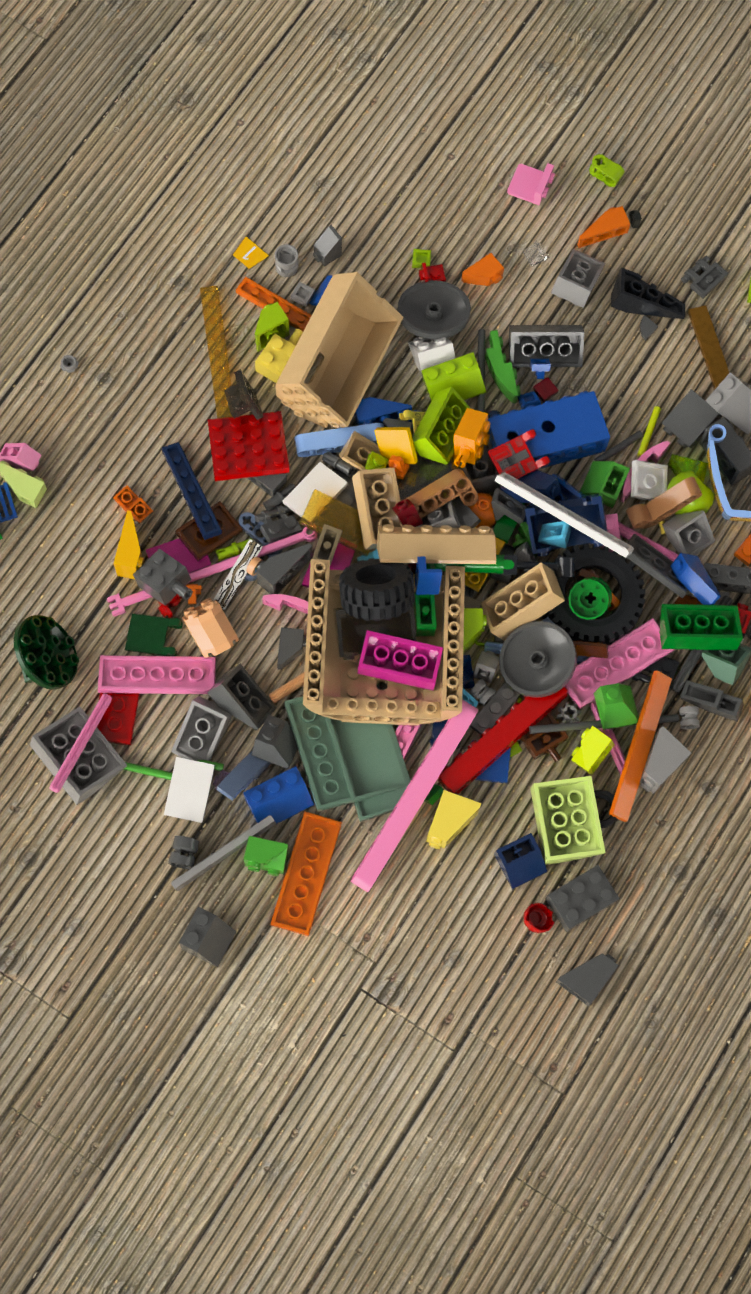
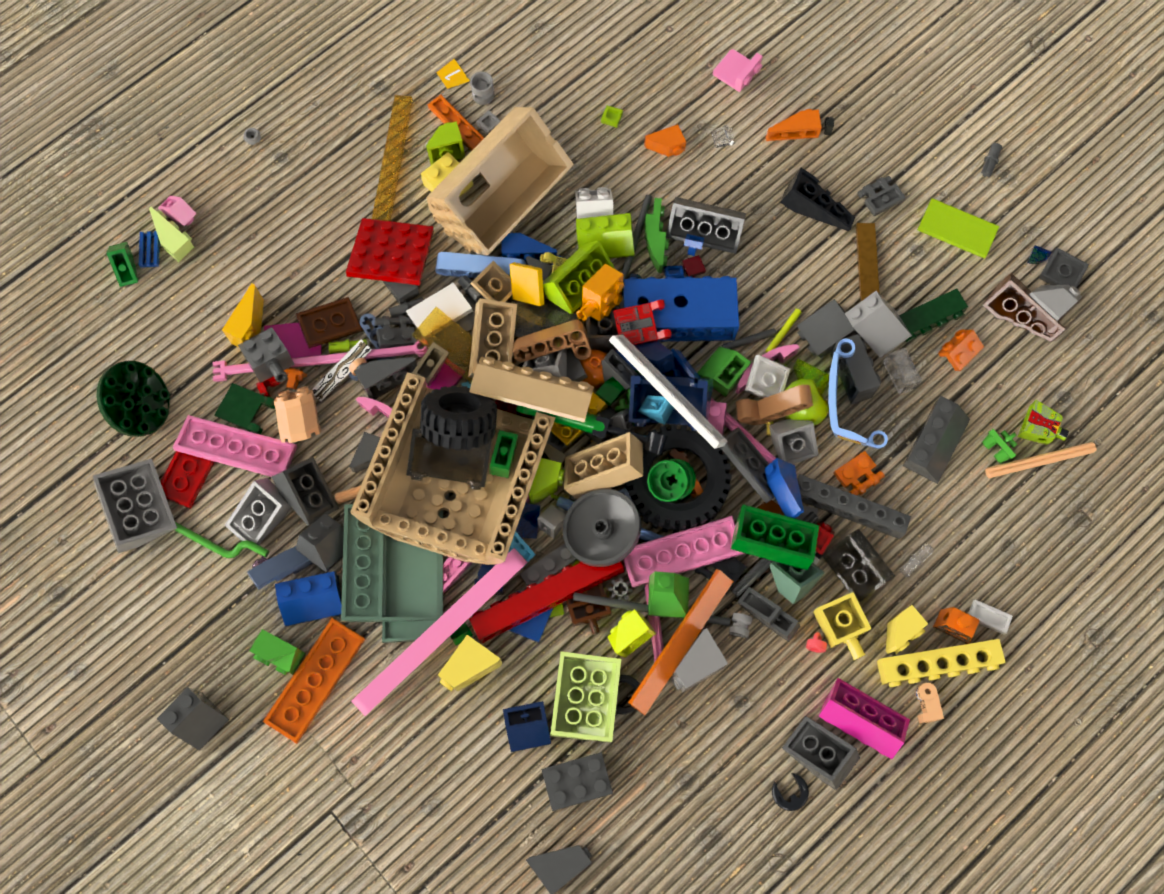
camera: 20 degrees right, 0 degrees up
bright pink axle [50,694,112,793] -> none
orange slope [113,485,153,524] -> none
dark blue tile [162,442,222,540] -> none
white tile [164,757,215,823] -> none
dark grey wheel [168,836,200,870] -> none
light grey tile [171,815,276,891] -> none
clear smoke bracket [224,369,264,420] -> none
dark grey slope [313,225,342,267] -> none
dark pink slope [357,630,443,691] -> none
lime plate [365,451,388,470] -> none
orange brick [389,455,410,480] -> none
dark red bracket [392,499,423,527] -> none
dark grey dish [398,280,471,339] -> none
blue panel [414,556,442,595] -> none
red bracket [419,262,446,282] -> none
light grey wheel [470,679,497,706] -> none
red hair [523,903,555,934] -> none
light grey slope [551,249,605,308] -> none
reddish brown bracket [573,640,609,658] -> none
lime piece [589,154,625,187] -> none
dark grey tile [640,315,658,341] -> none

